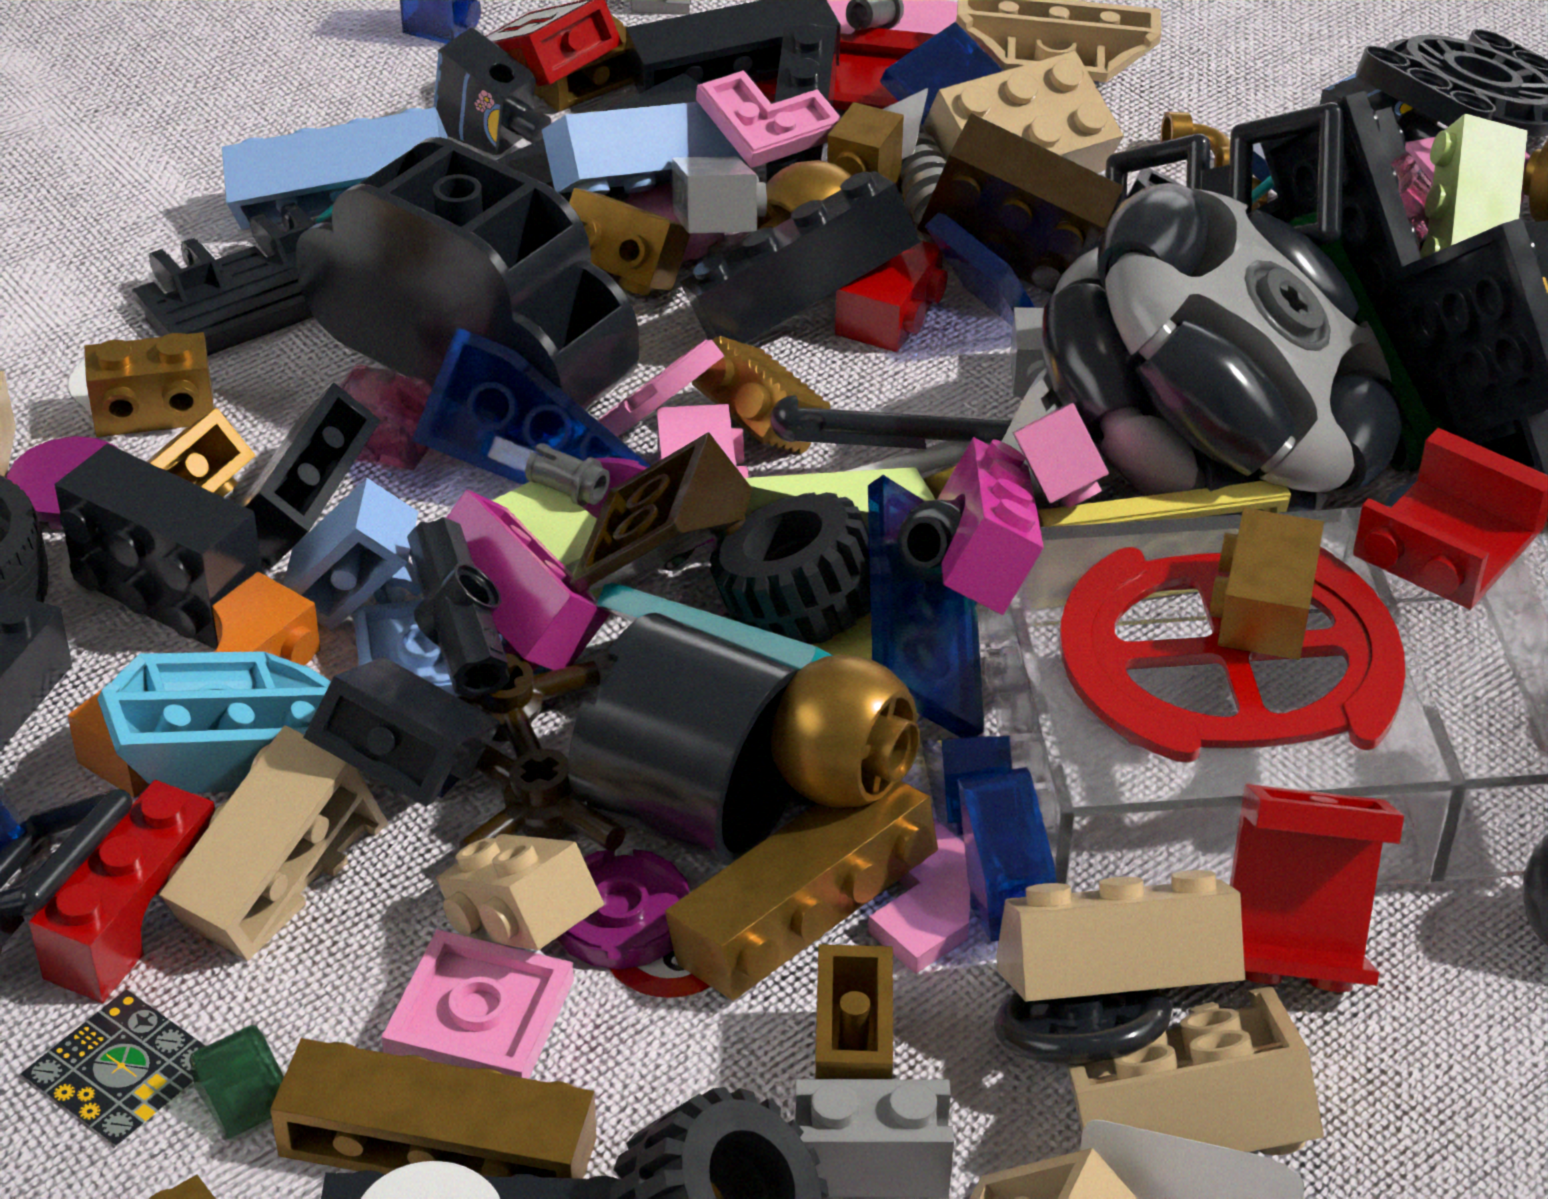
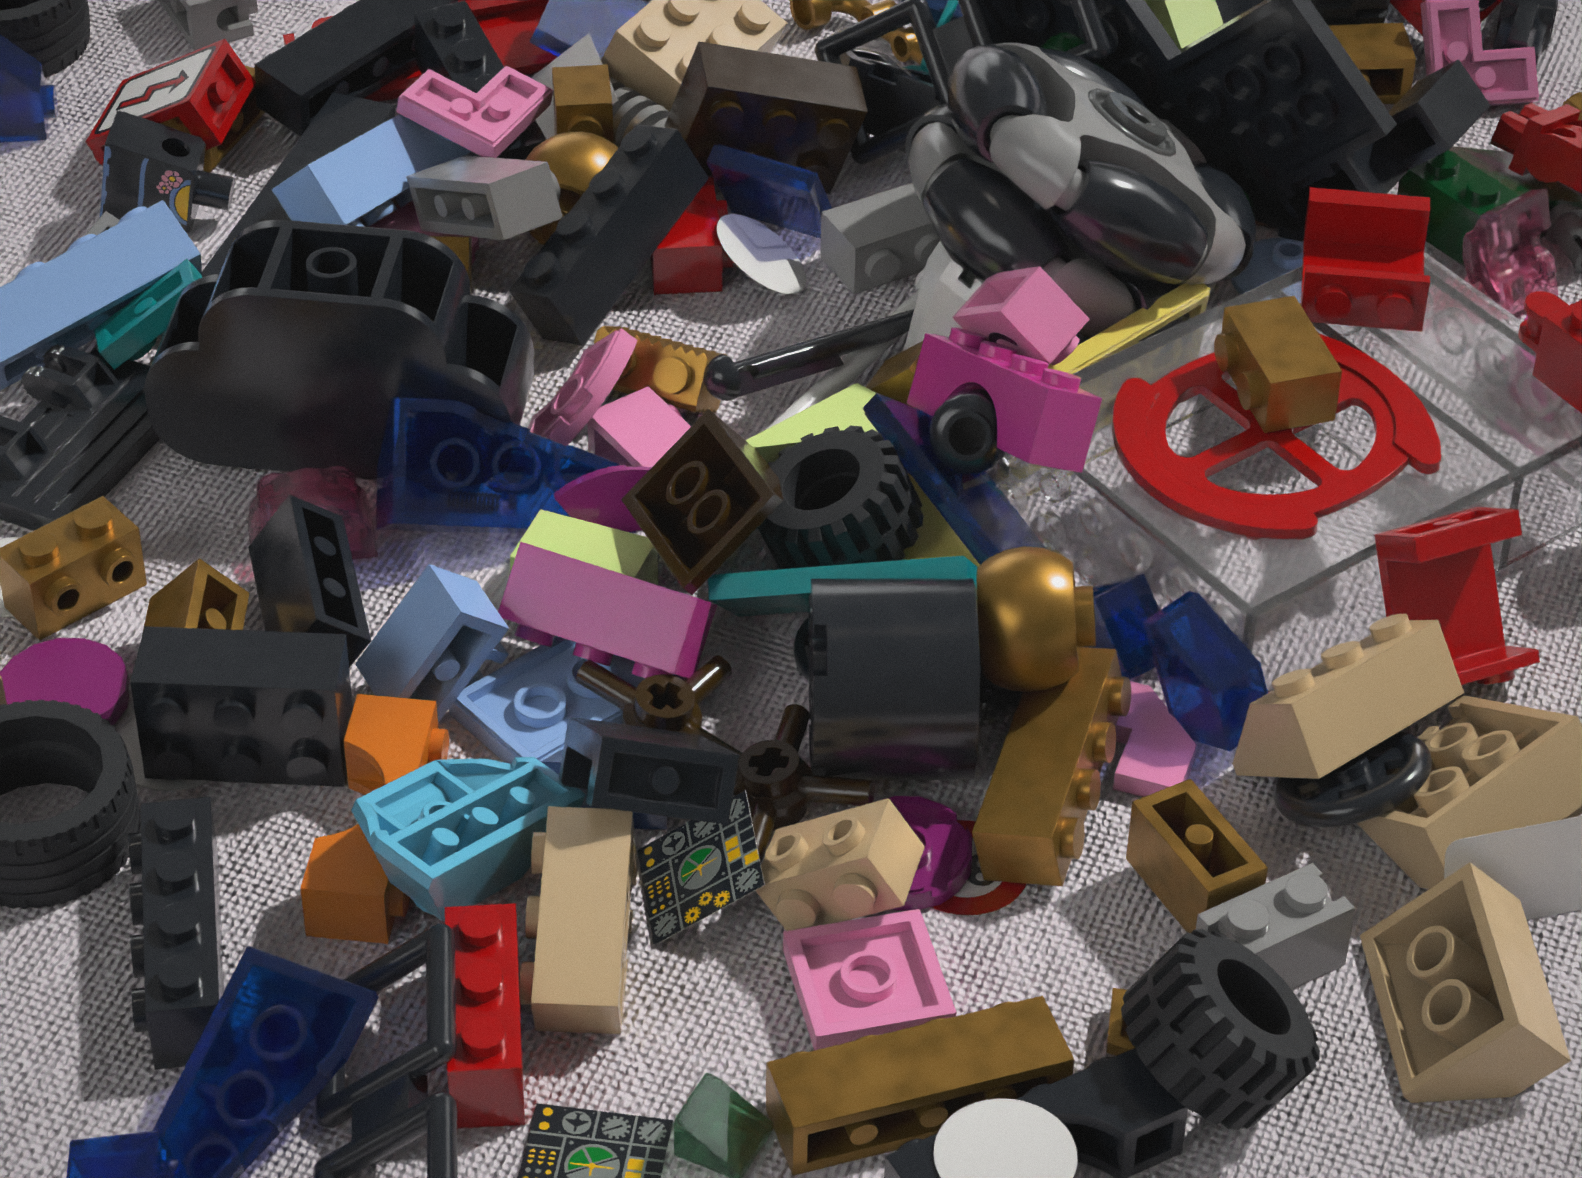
camera: 30 degrees left, 0 degrees up
black piece [407,517,510,699] -> none
dark grey pin [525,443,610,506] -> none
none -> sticker [637,790,765,946]
none -> white sticker [717,214,806,294]

